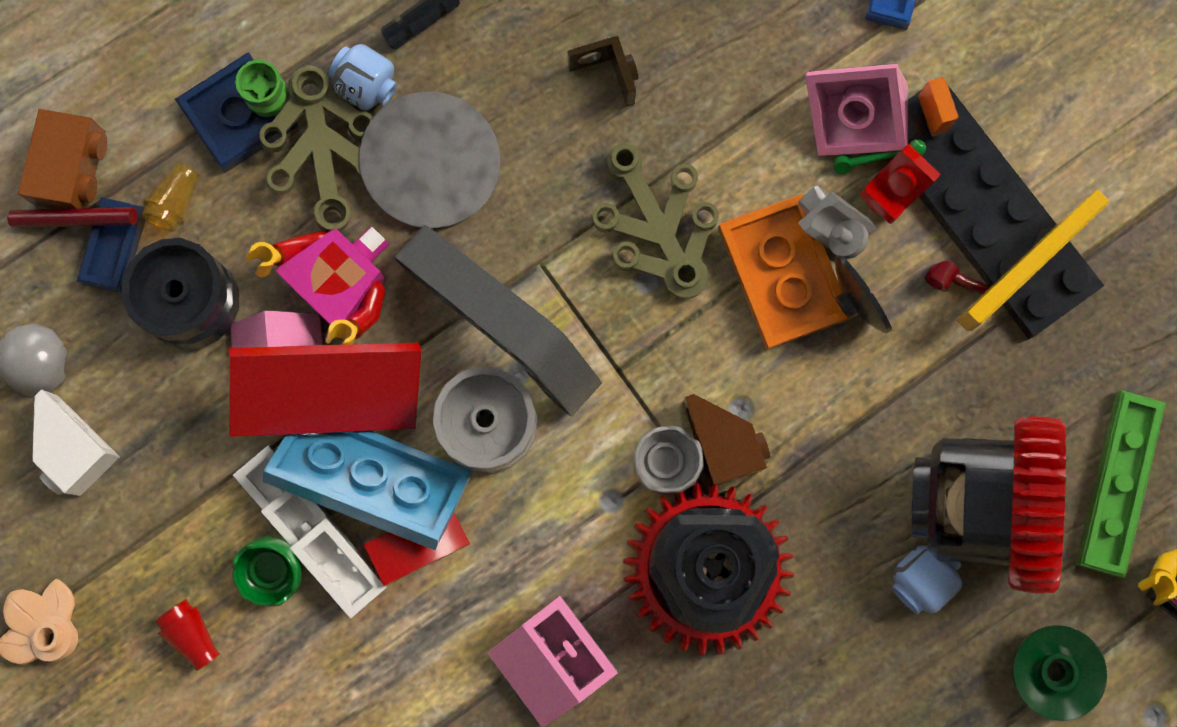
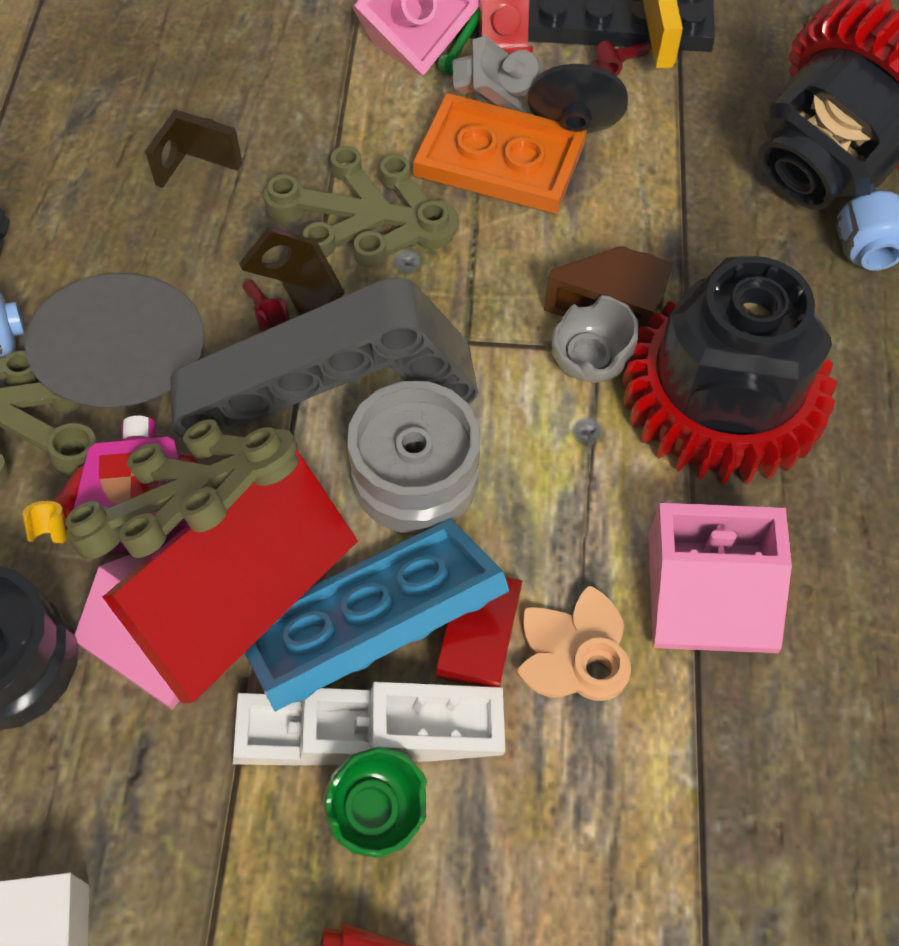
camera: 50 degrees left, 20 degrees down
none -> olive plant [65,419,298,560]
none -> dark brown bracket [239,227,345,316]
none -> dark red hand [243,280,290,333]
none -> light nougat plate [517,586,631,701]

